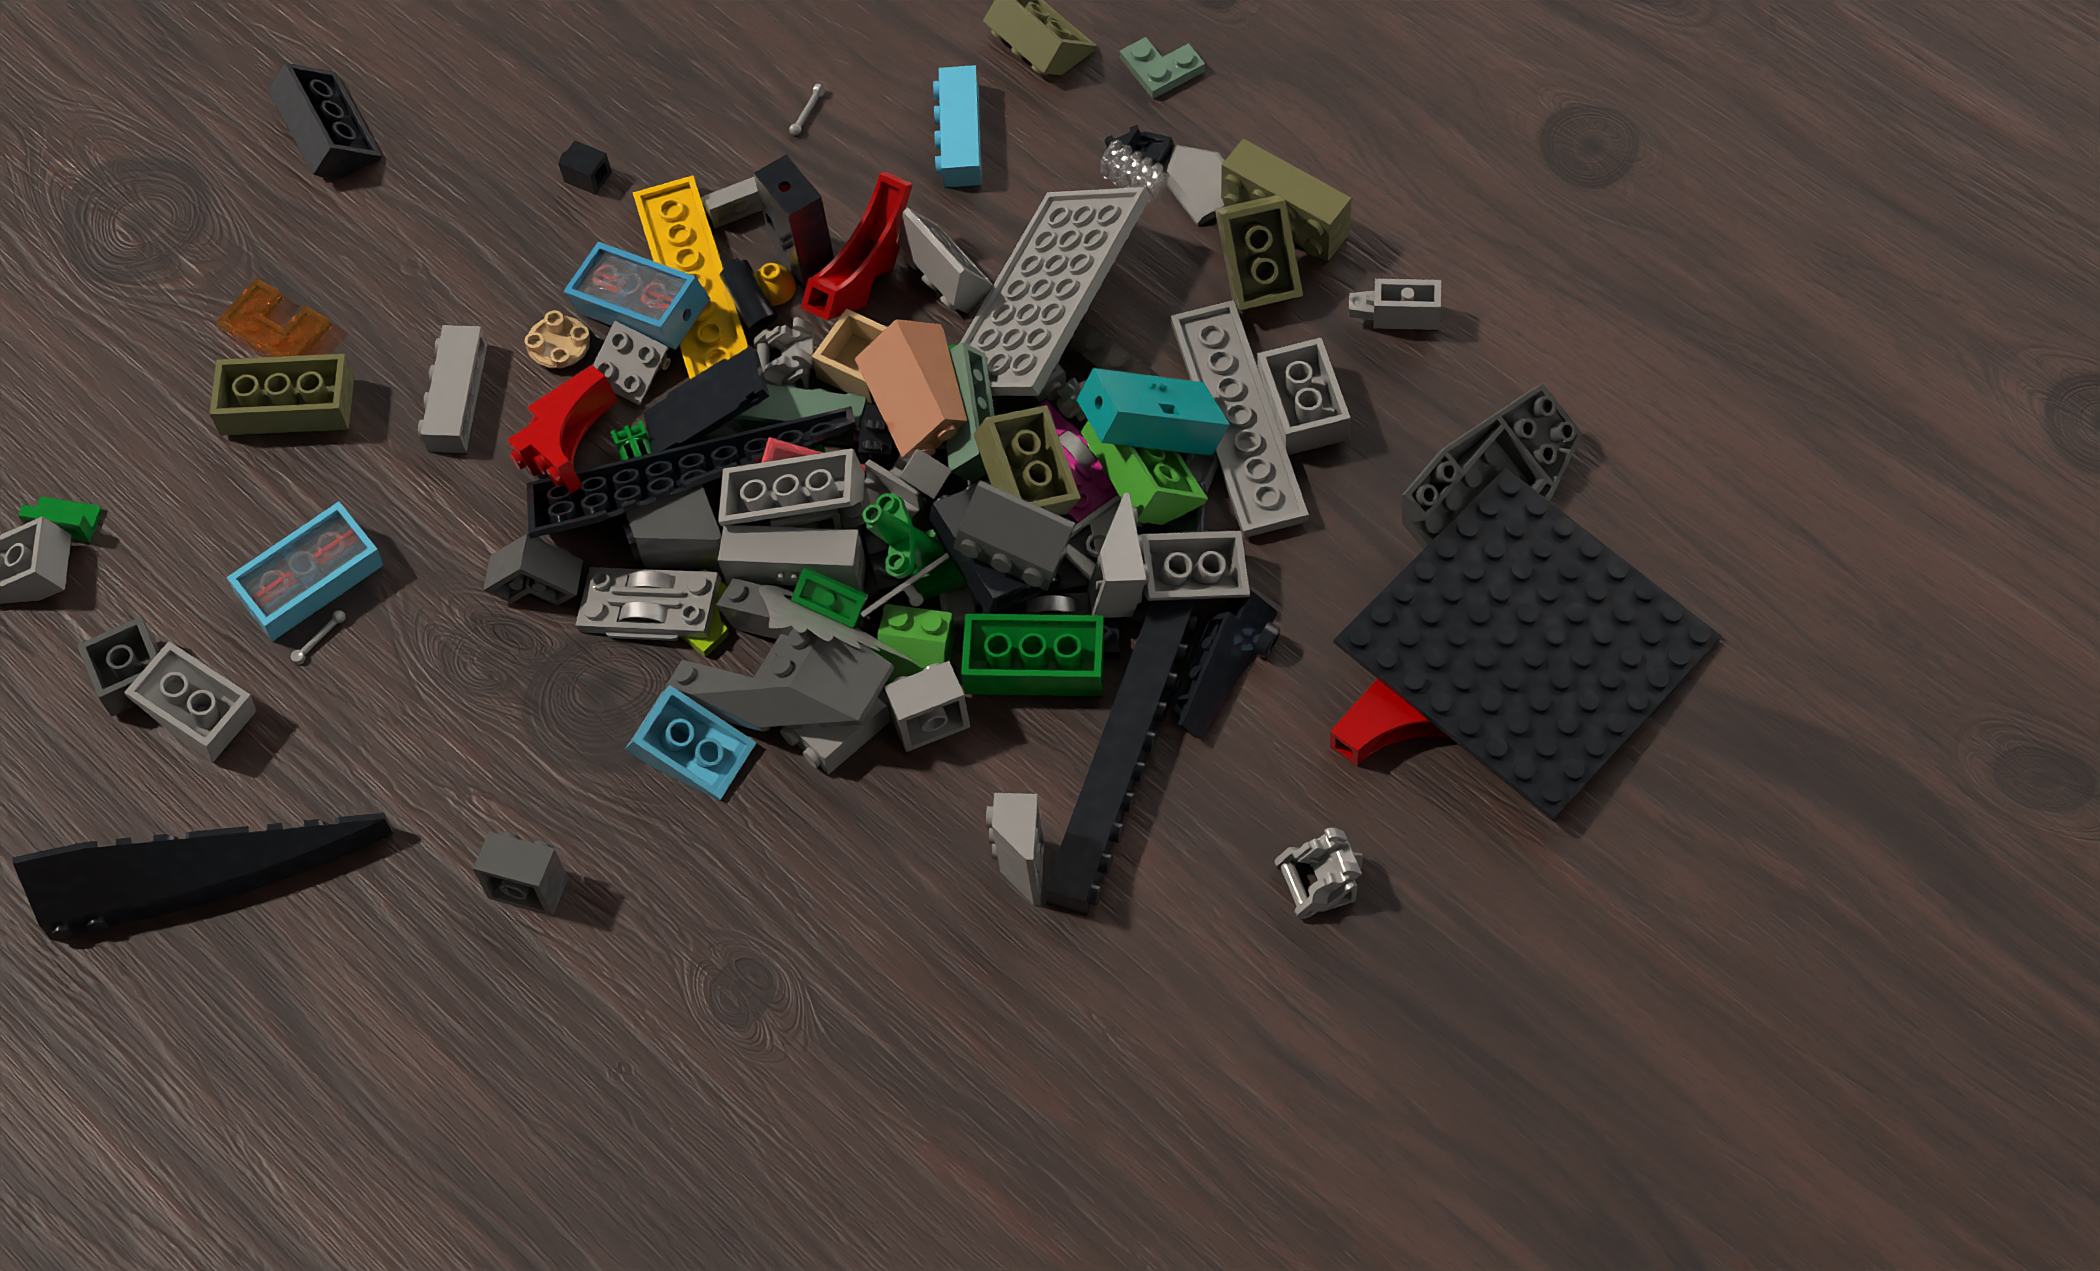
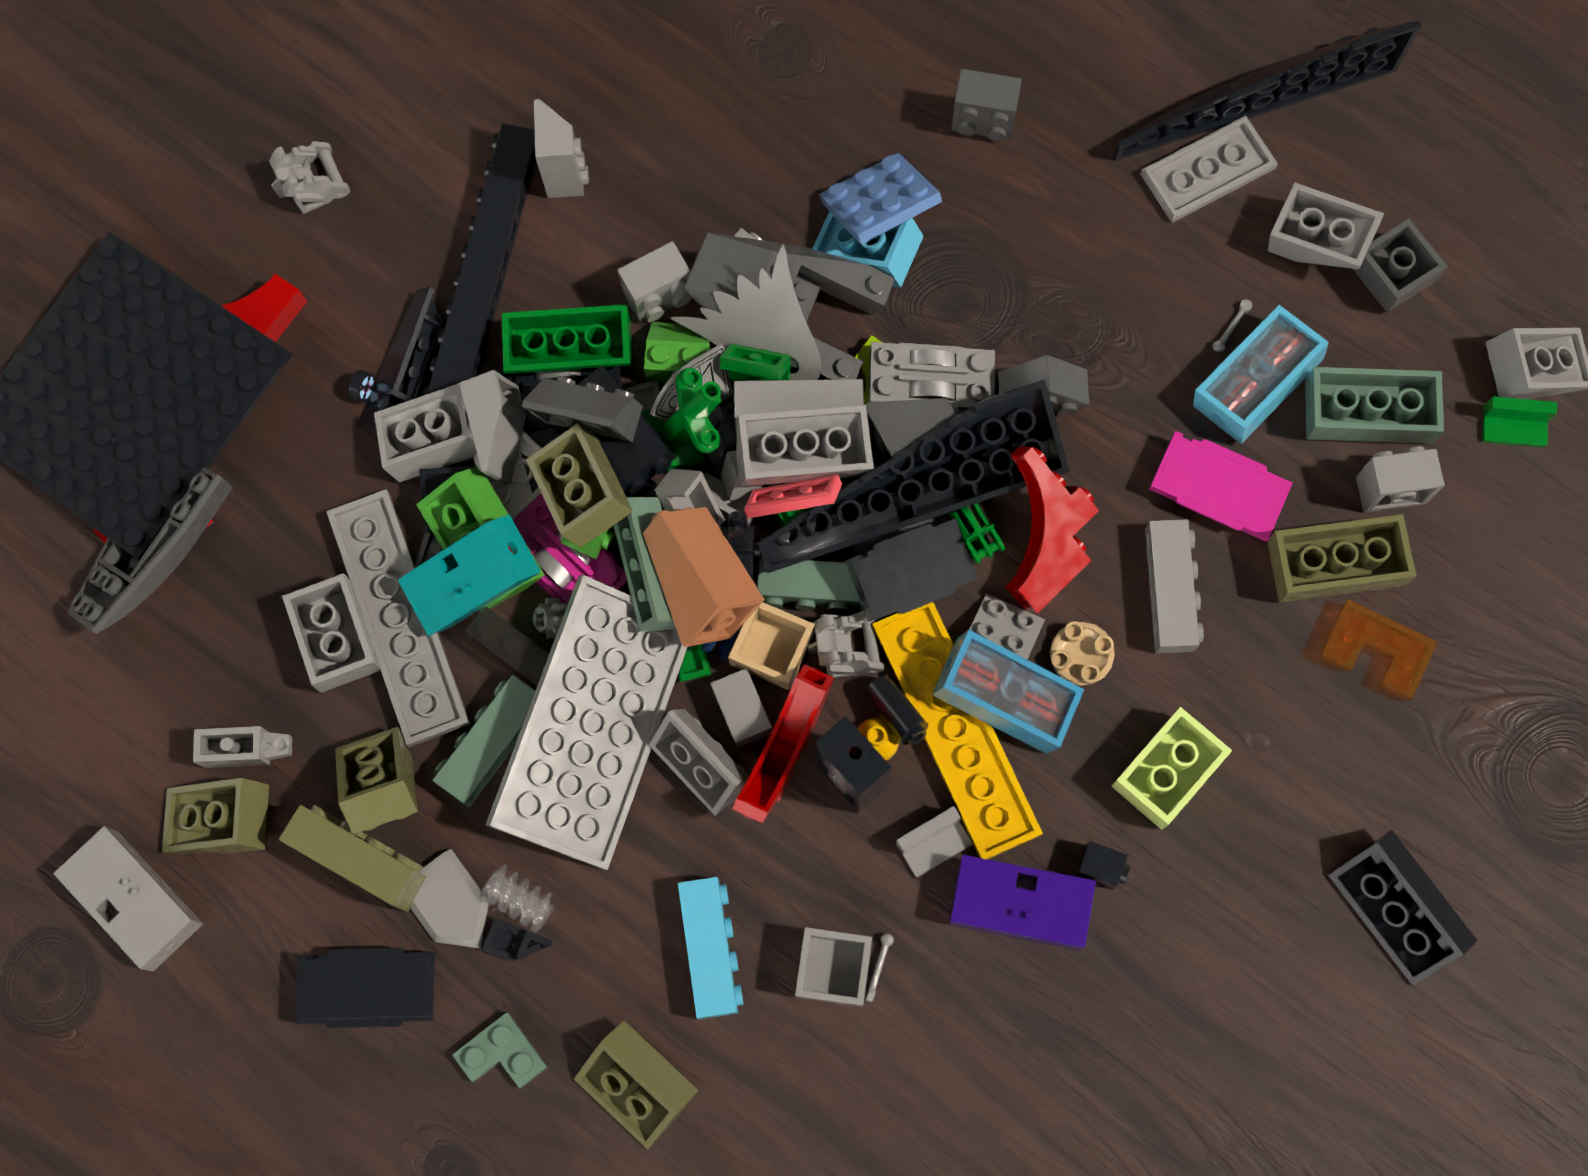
camera: 170 degrees right, 15 degrees up
none -> light grey brick [53,826,203,972]
none -> olive slope [162,778,269,854]
none -> black piece [295,948,435,1028]
none -> sand green brick [432,675,535,808]
none -> light grey panel [710,668,772,748]
none -> light grey piece [795,927,872,1007]
none -> medium blue plate [819,153,942,244]
none -> dark purple brick [949,855,1096,951]
none -> yellowish green brick [1111,707,1232,830]
none -> light grey tile [1141,116,1278,223]
none -> dark pink piece [1149,431,1293,542]
none -> sand green brick [1305,367,1444,444]
none -> light grey brick [1356,446,1445,513]

